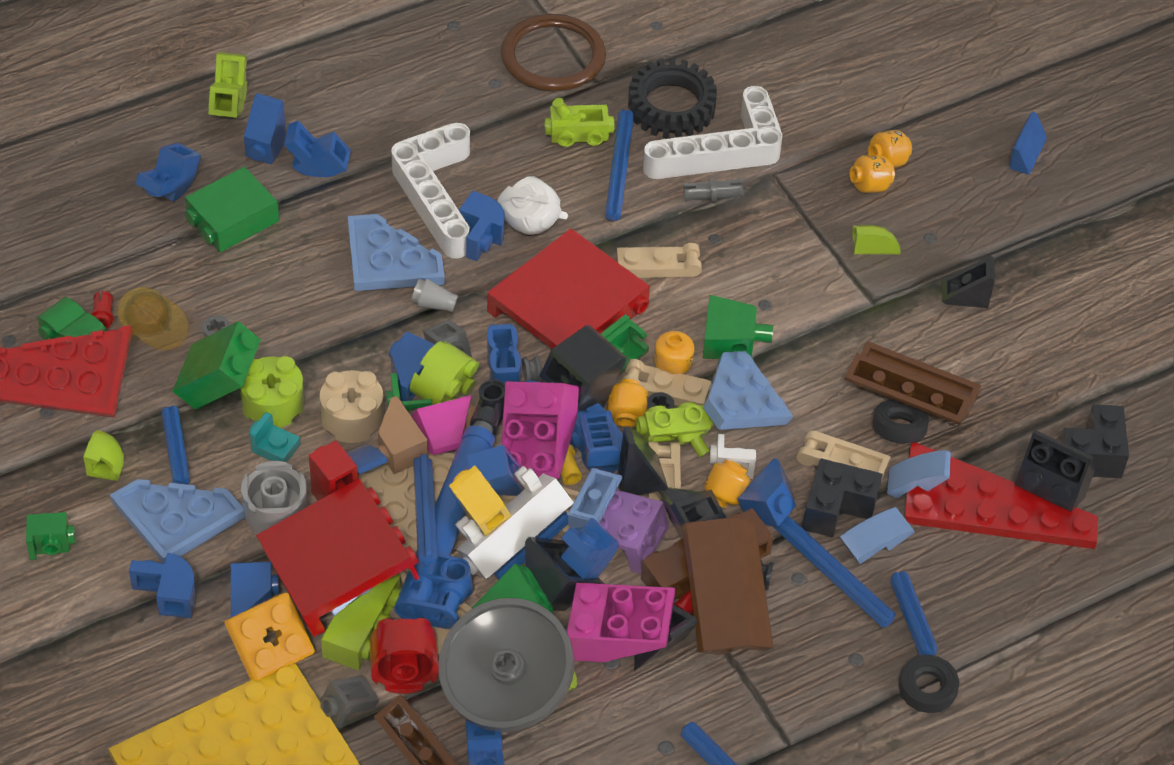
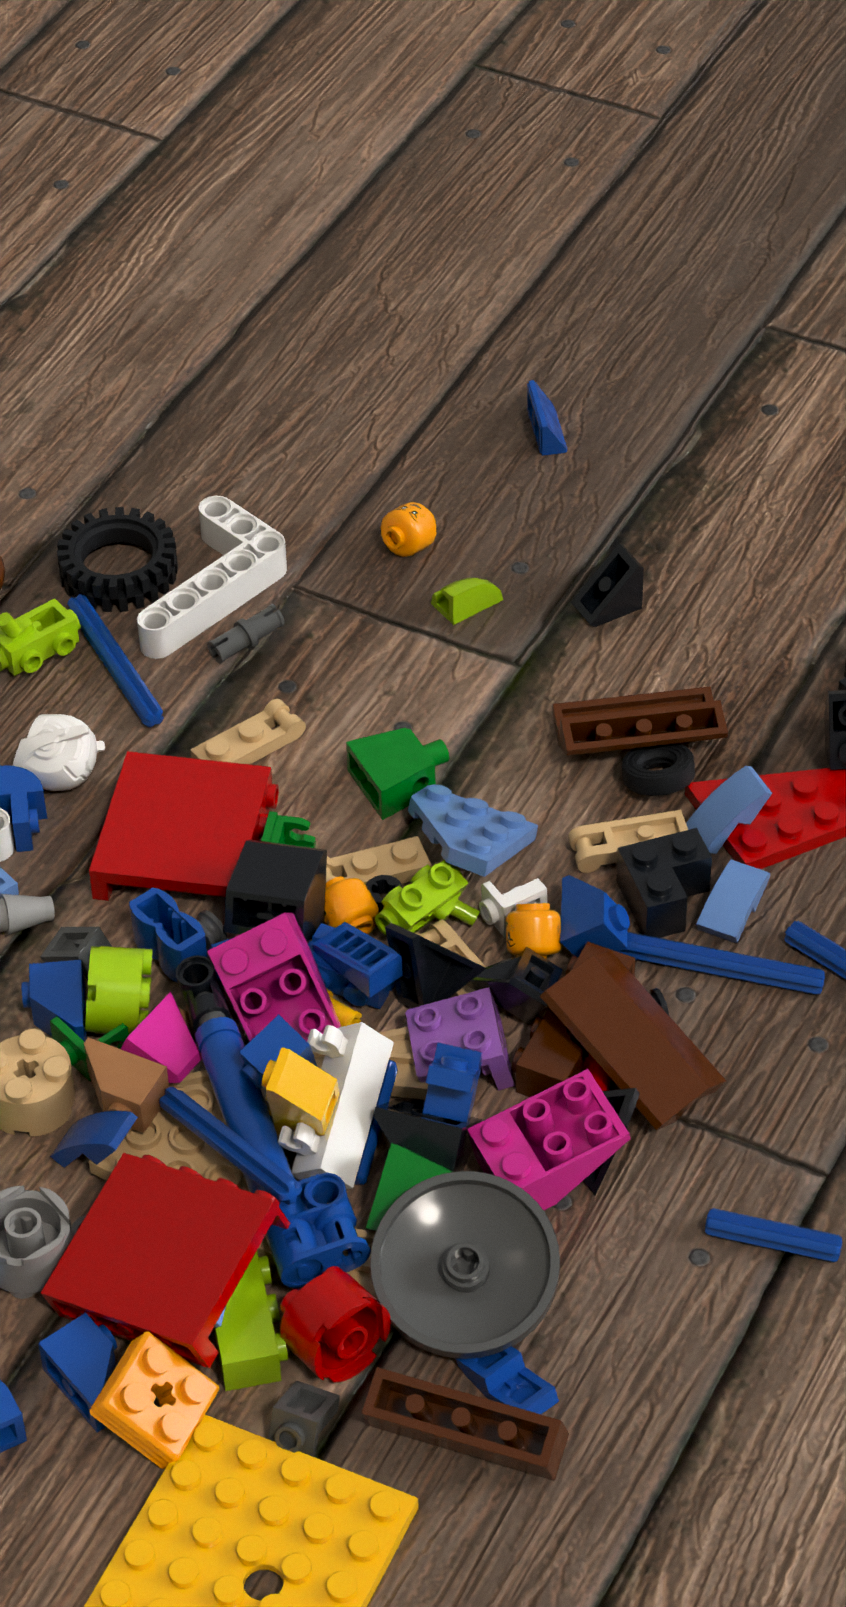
camera: 30 degrees left, 5 degrees down
red brick [309,440,358,501] -> none
medium blue slope [567,468,622,528] -> none
light orange head [654,331,694,374] -> none
light orange head [868,130,912,168] -> none

